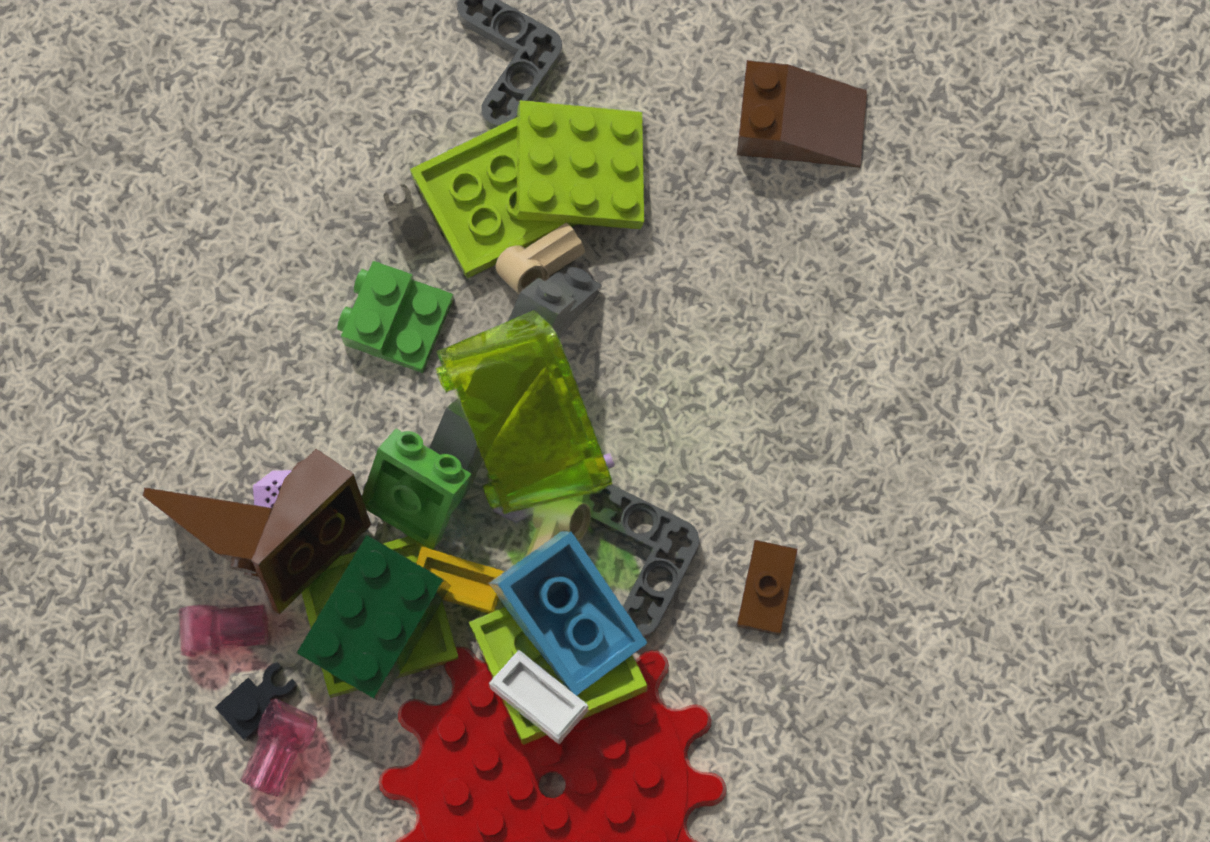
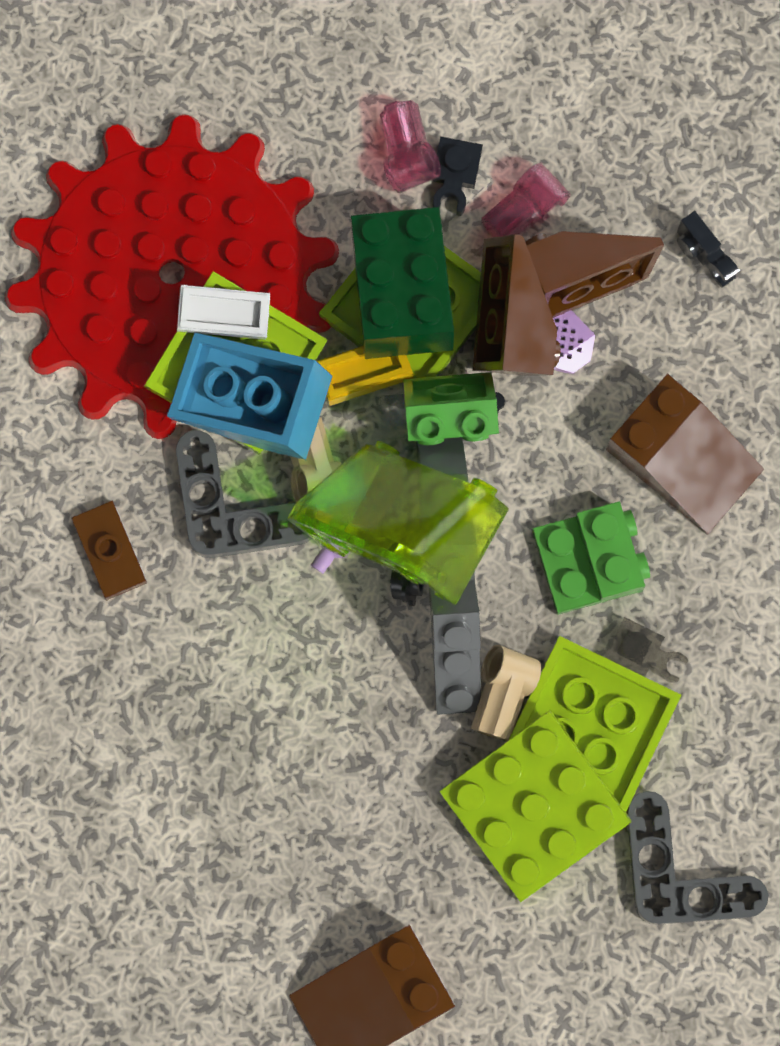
camera: 140 degrees right, 5 degrees up
none -> slope [606,373,764,535]
none -> black plate [677,210,740,288]

